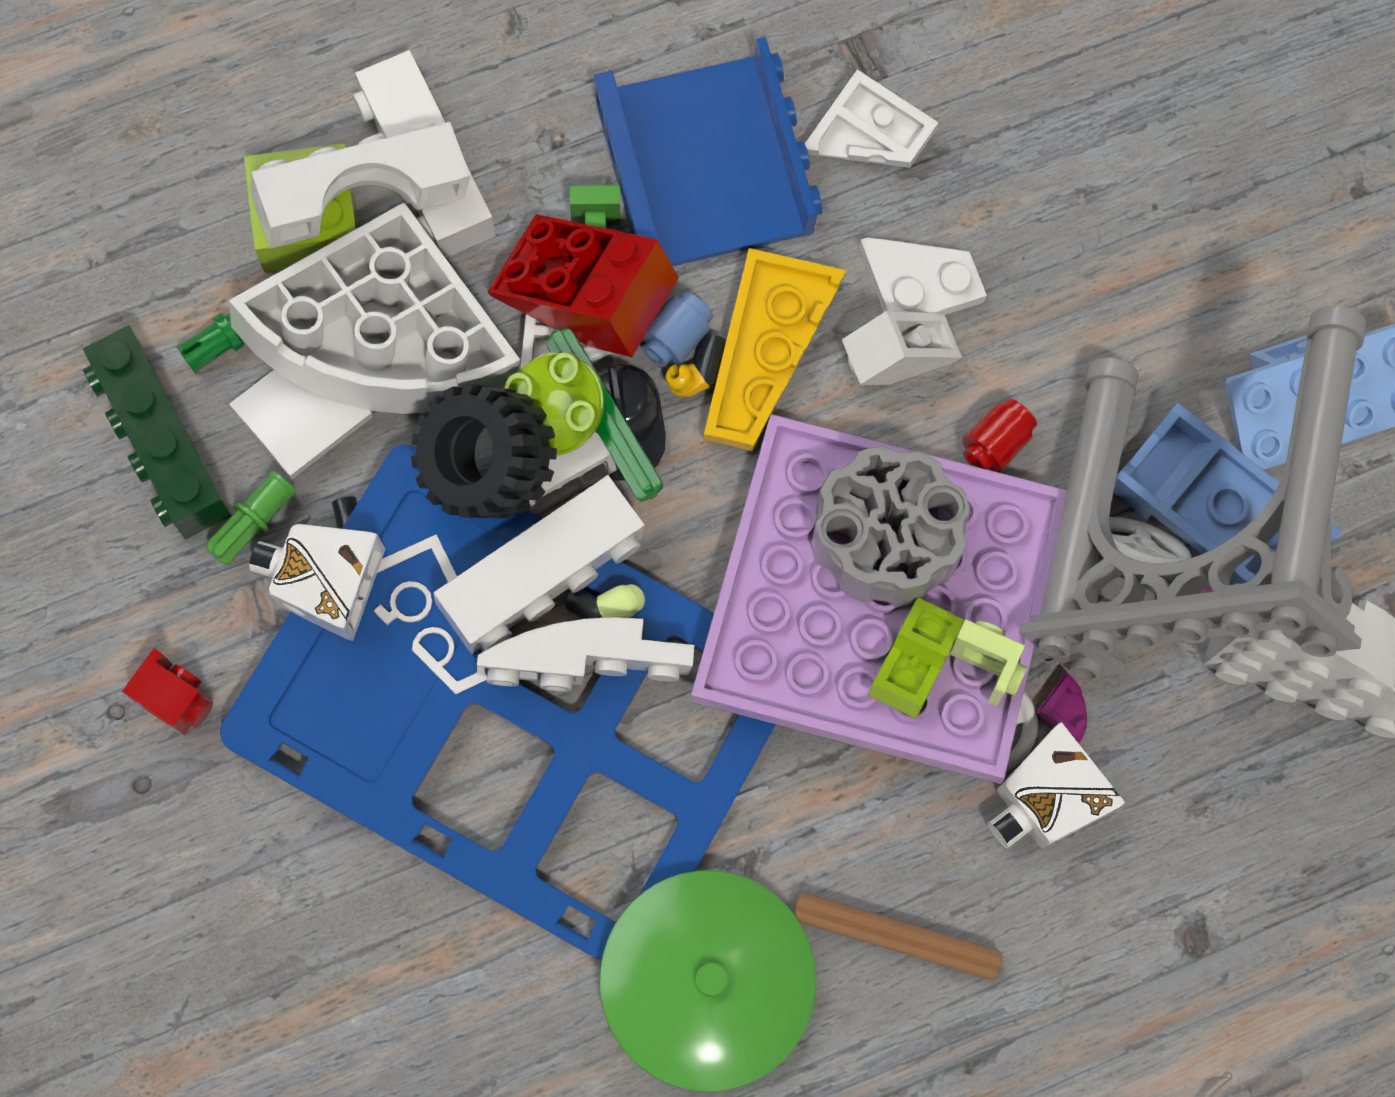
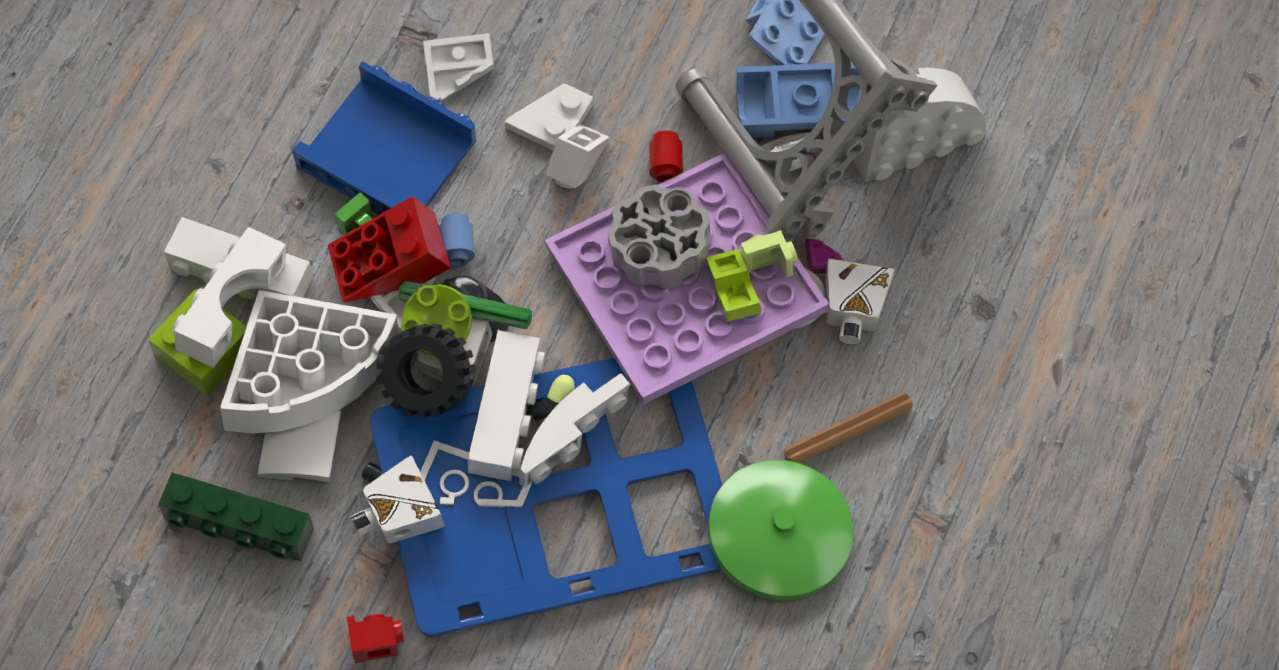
camera: 40 degrees left, 10 degrees down
green pin [176,313,244,374] -> none
bright green axle [206,471,296,565] -> none
arm [665,334,726,397] -> none
yellow wing [703,248,846,451] -> none

